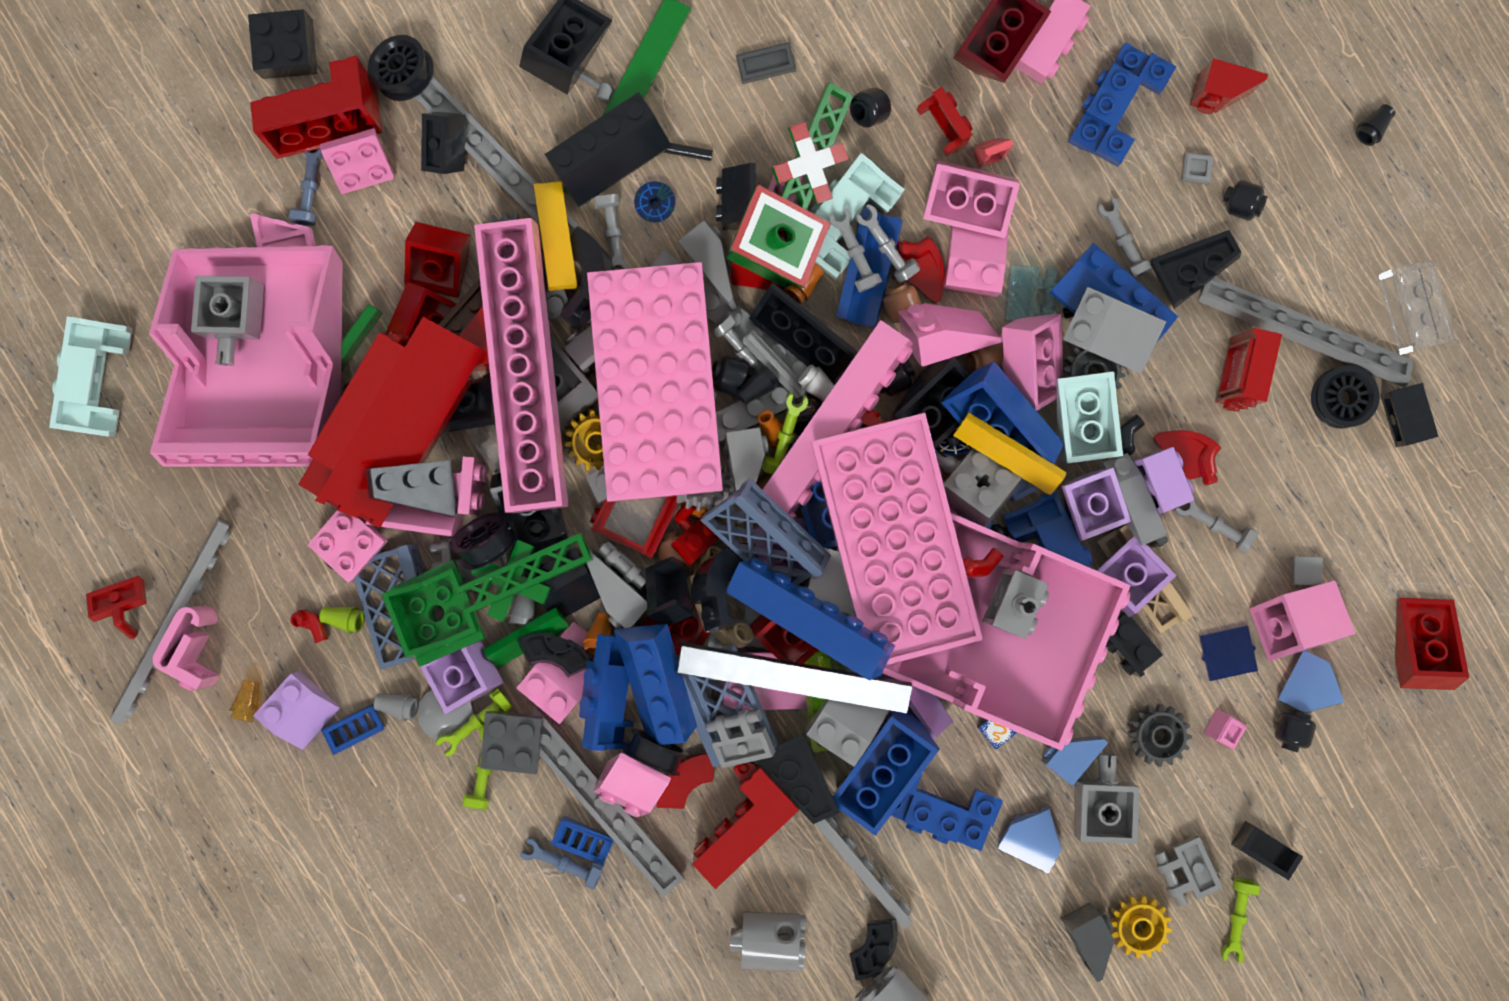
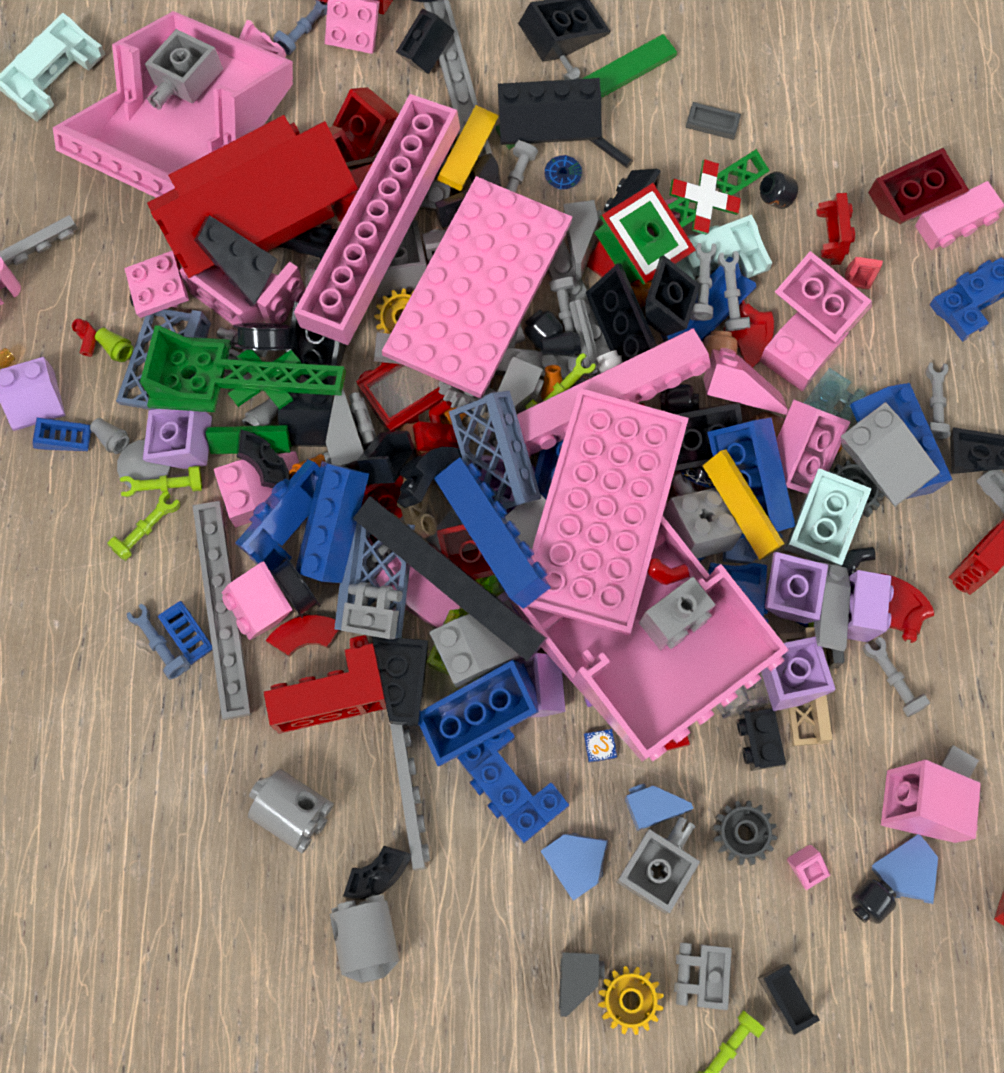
camera: 30 degrees right, 15 degrees down
dark grey plate [480,711,543,774] -> none
clear blue piece [1199,625,1258,681] -> none
none -> black slope [646,255,700,337]

